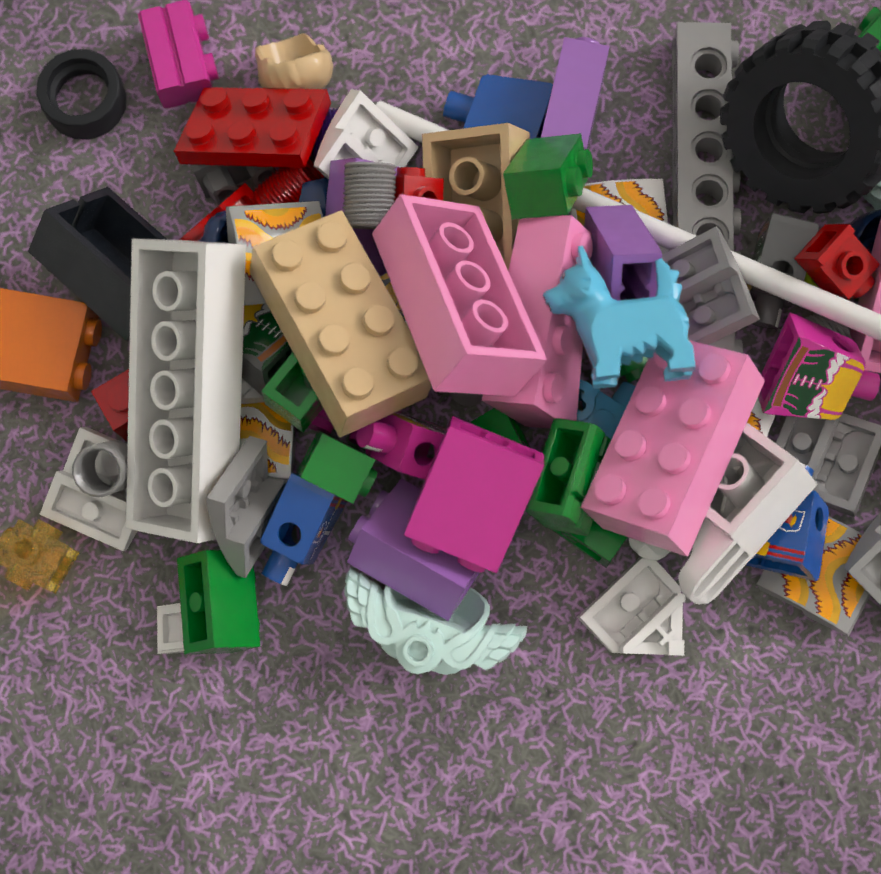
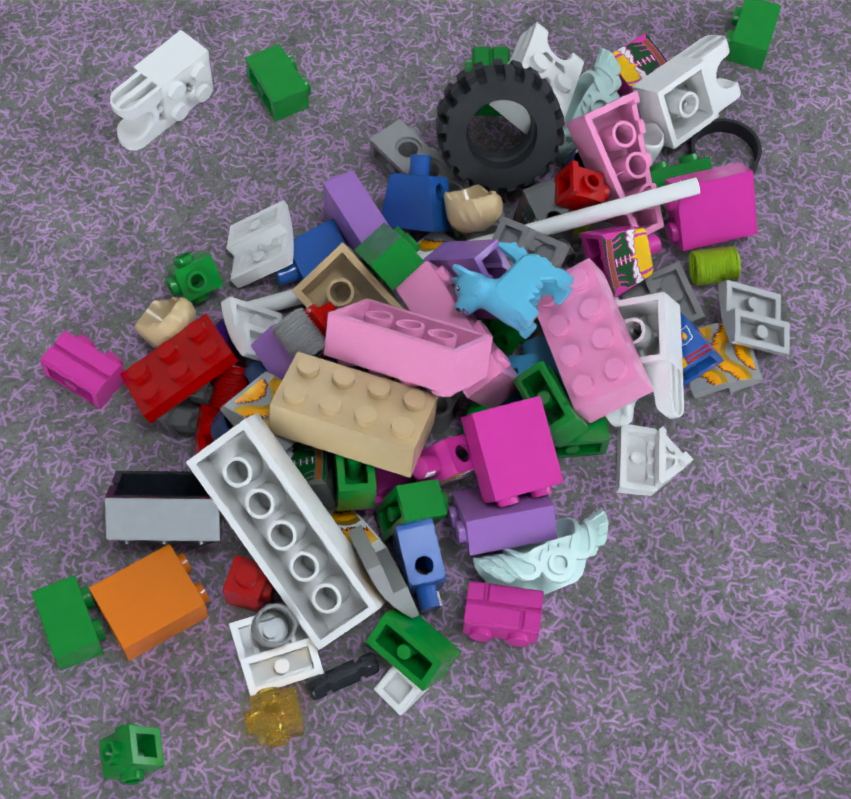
camera: 50 degrees left, 15 degrees down
black tyre [36,49,127,139] -> none
none -> green brick [165,250,223,304]
none -> white slope [226,200,294,289]
none -> black axle [306,652,379,700]
none -> blue torso [381,154,451,232]
none -> tan hair [444,184,503,234]
none -> dark pink brick [462,581,544,647]

